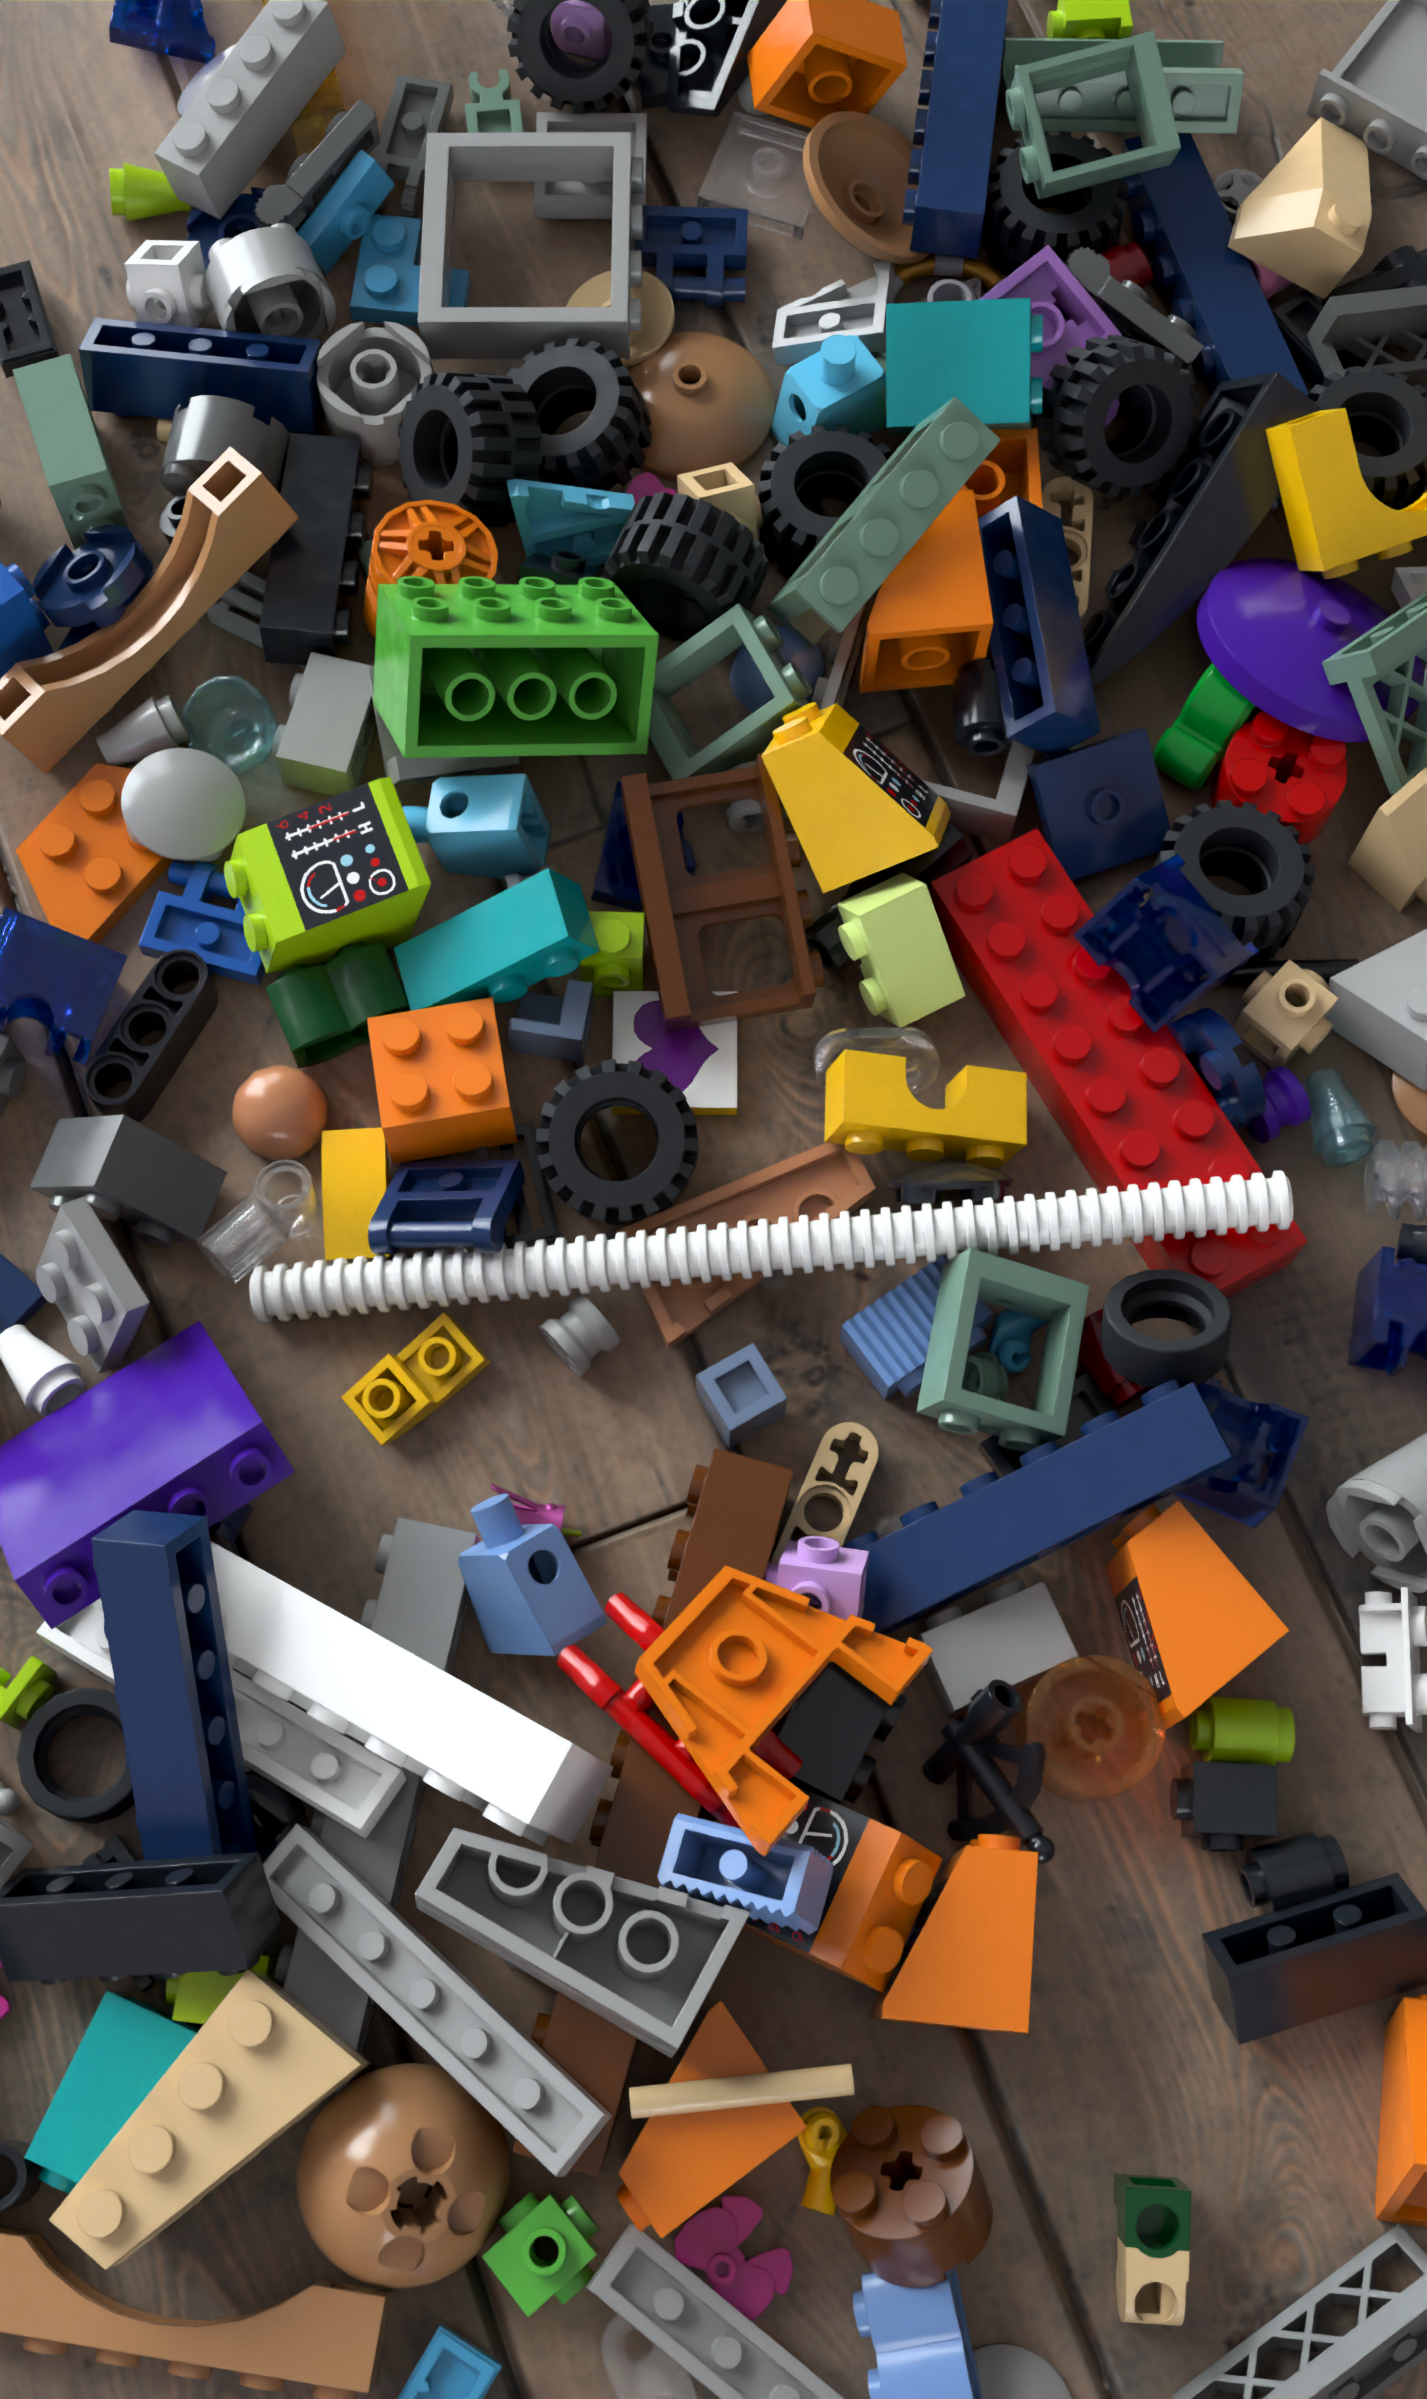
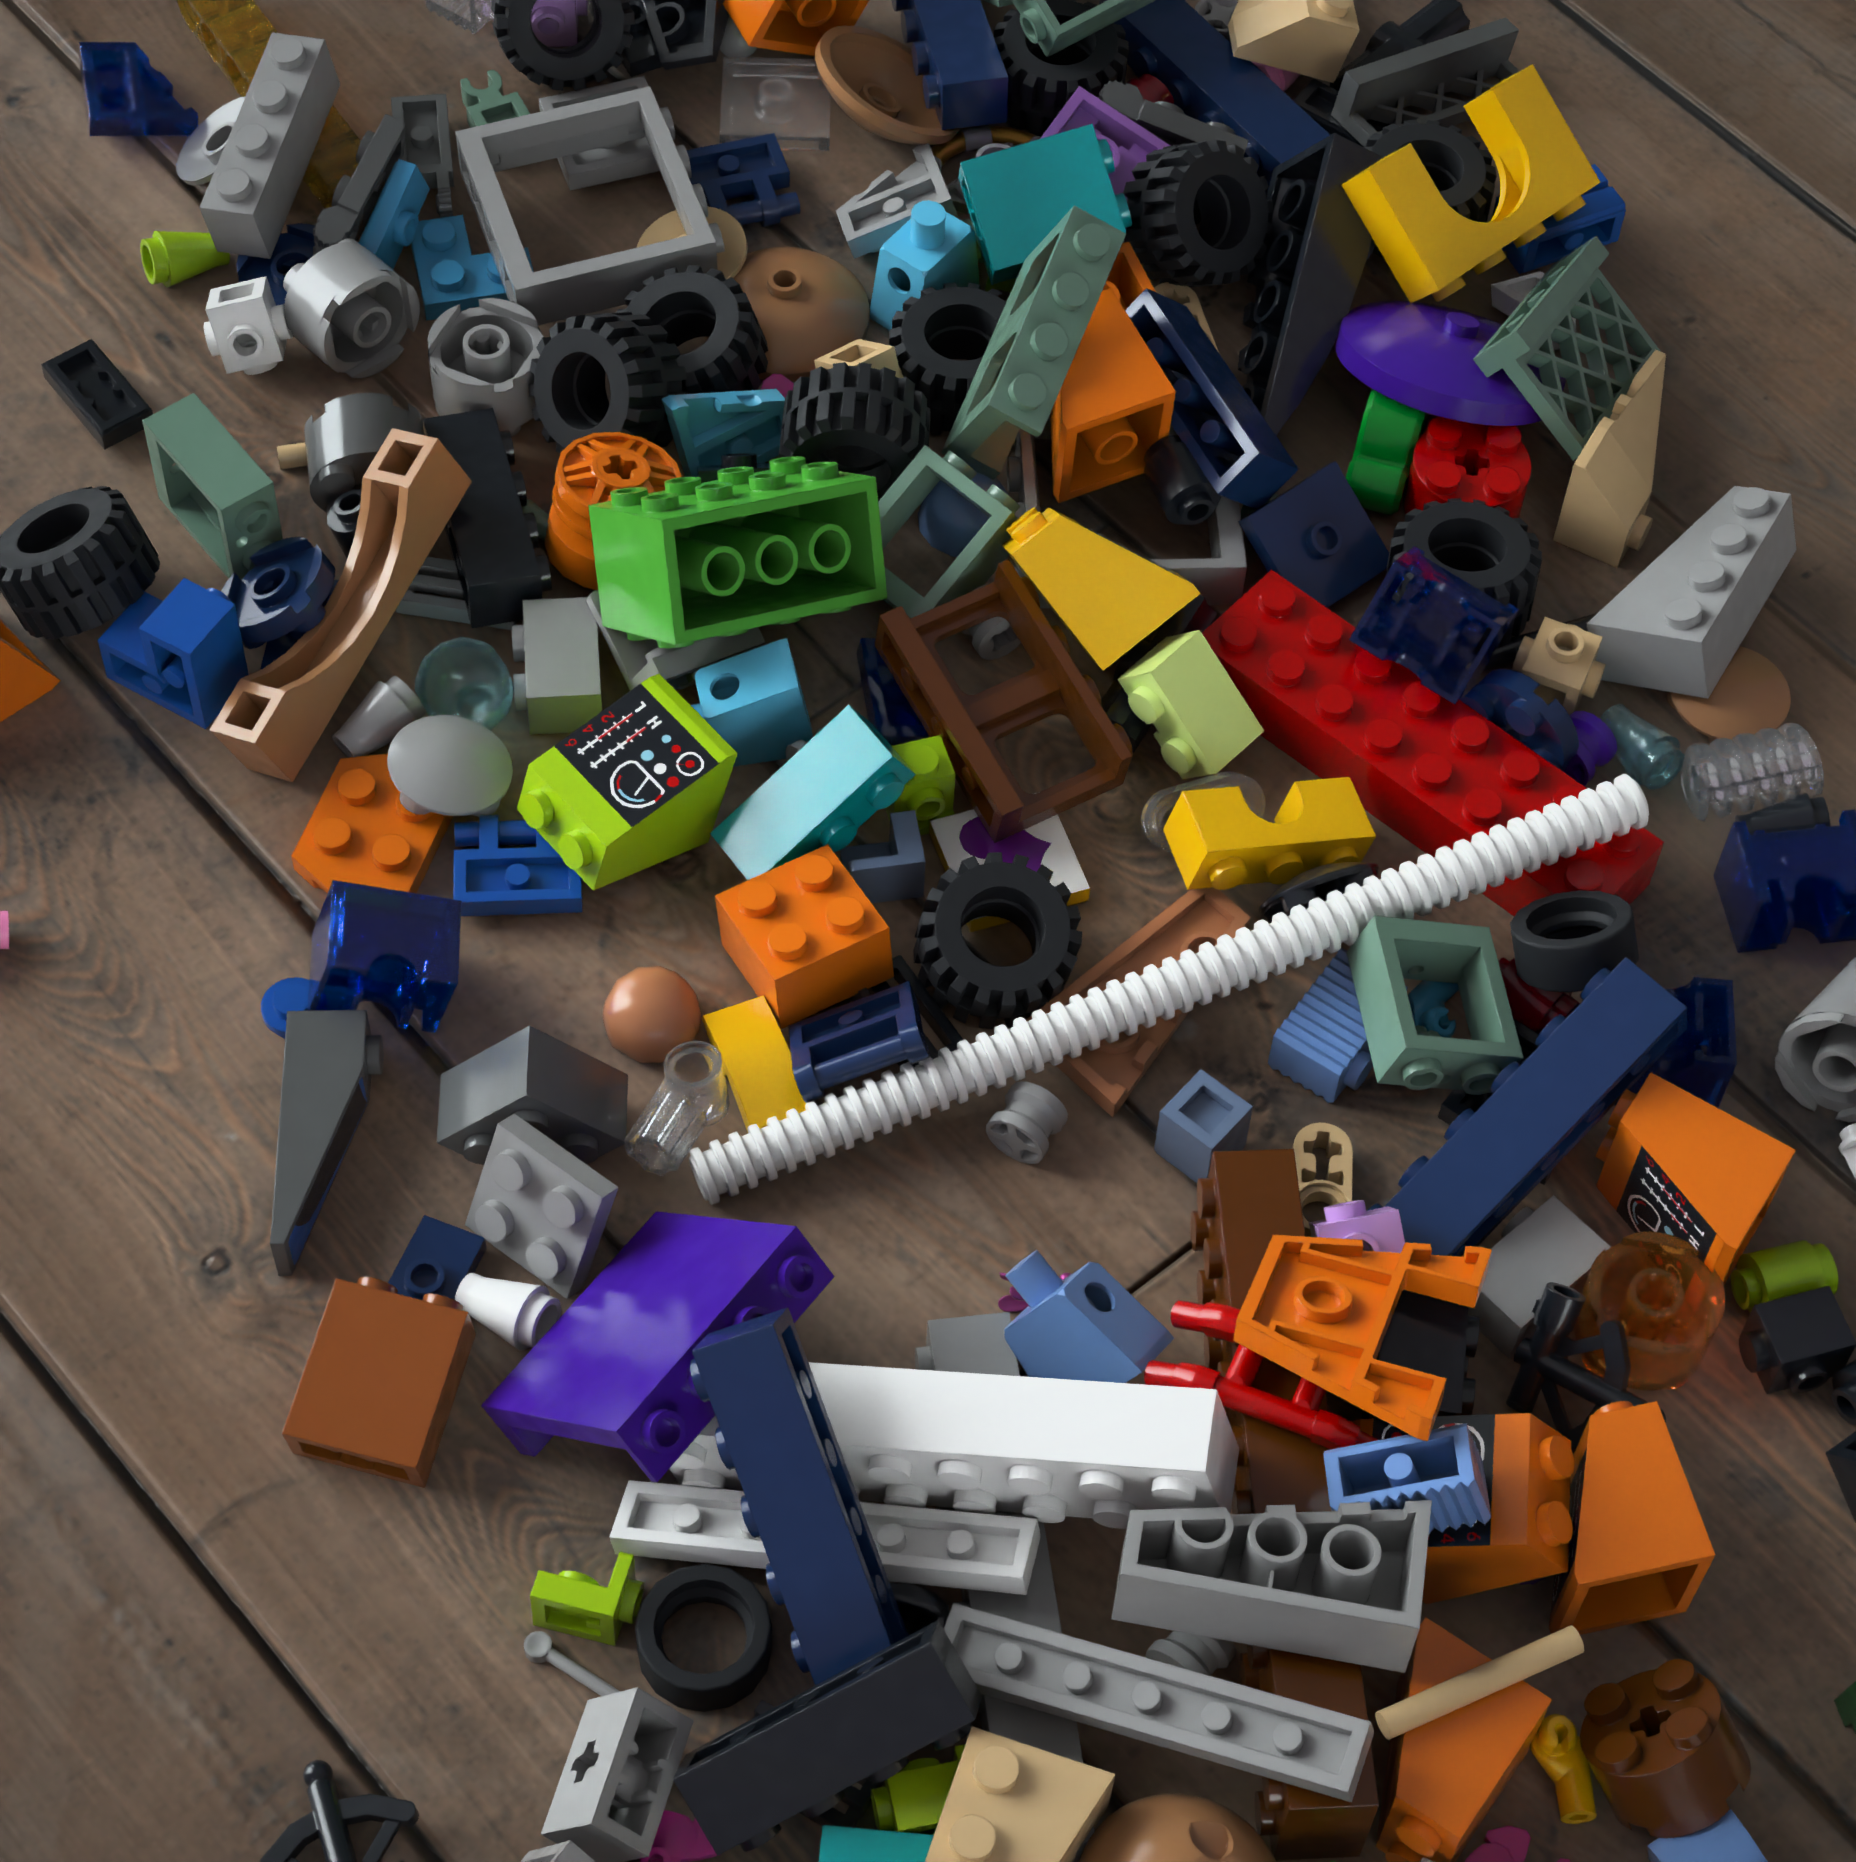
camera: 20 degrees left, 15 degrees down
dark blue brick [78,318,323,433] -> none
black beam [83,949,219,1122] -> none
dark green brick [266,942,411,1068] -> none
yellow slope [341,1312,491,1446] -> none

